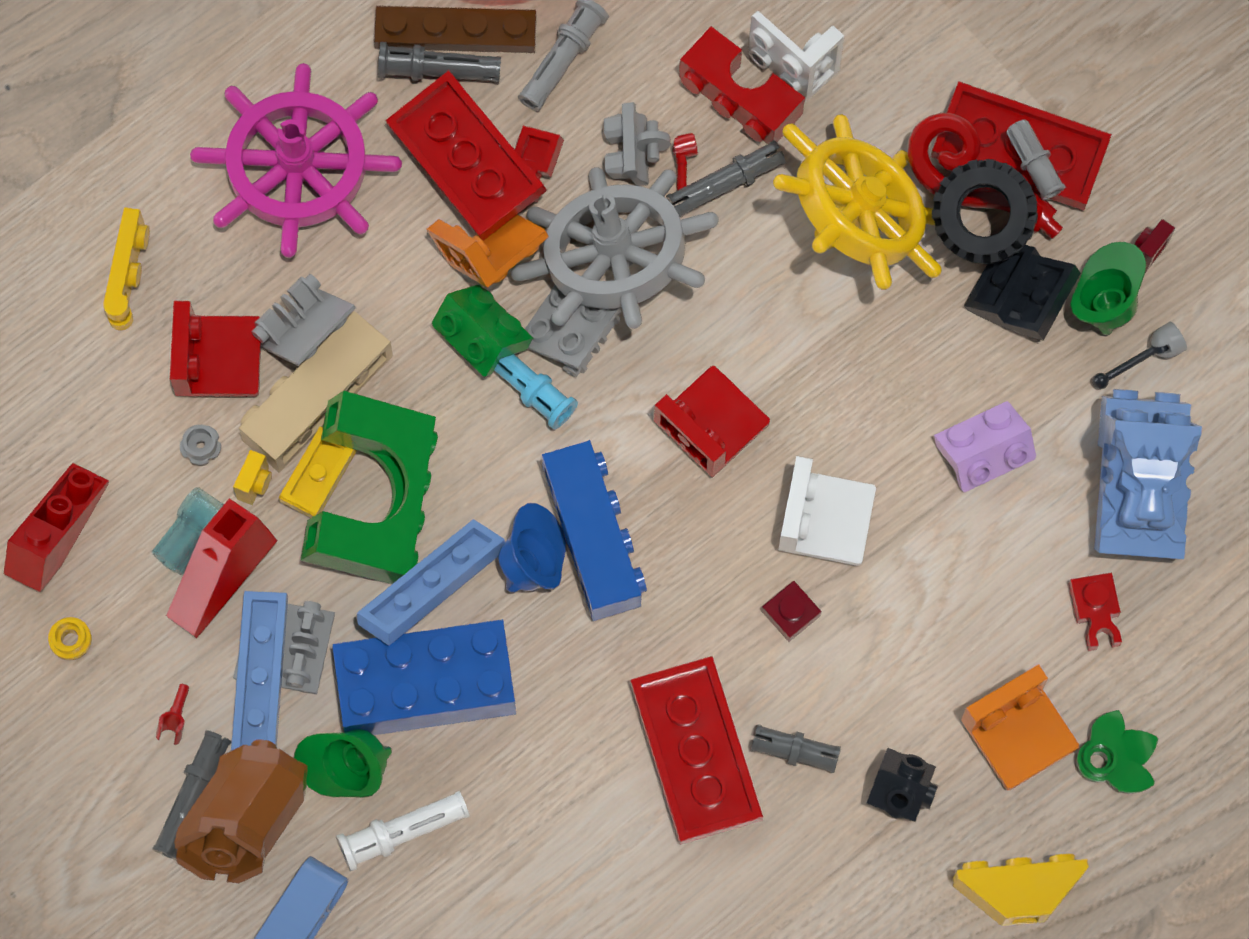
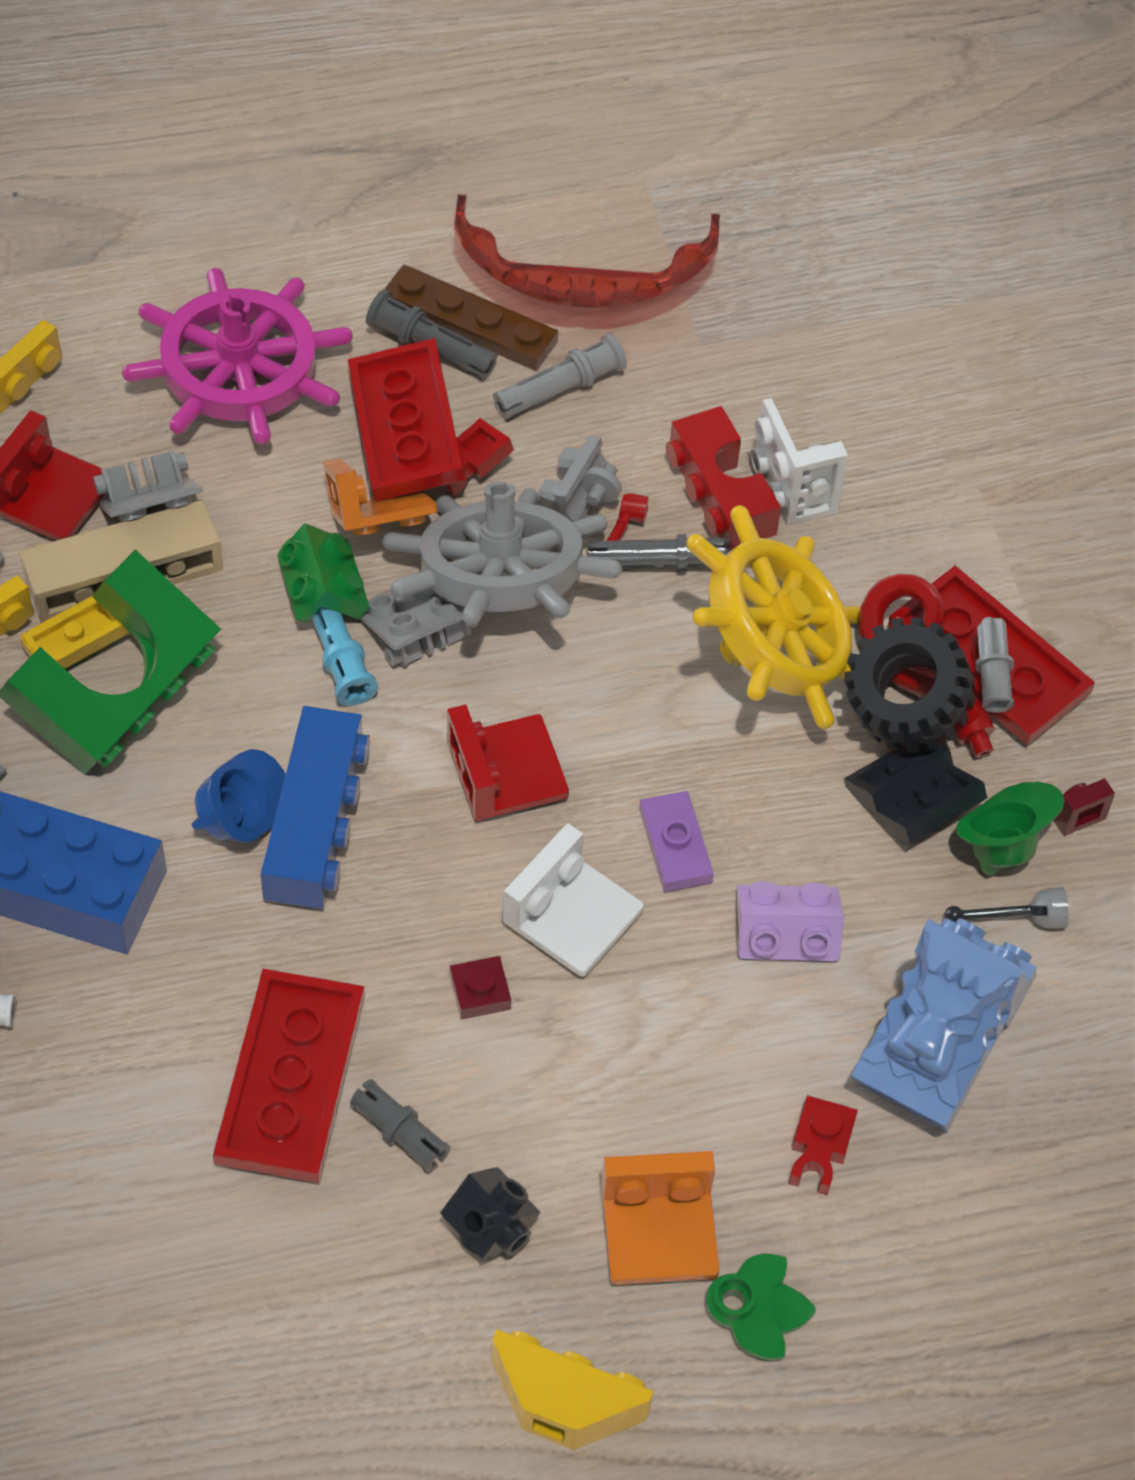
camera: 25 degrees right, 15 degrees down
medium blue plate [357,519,505,645] -> none
none -> medium lavender plate [639,791,714,892]

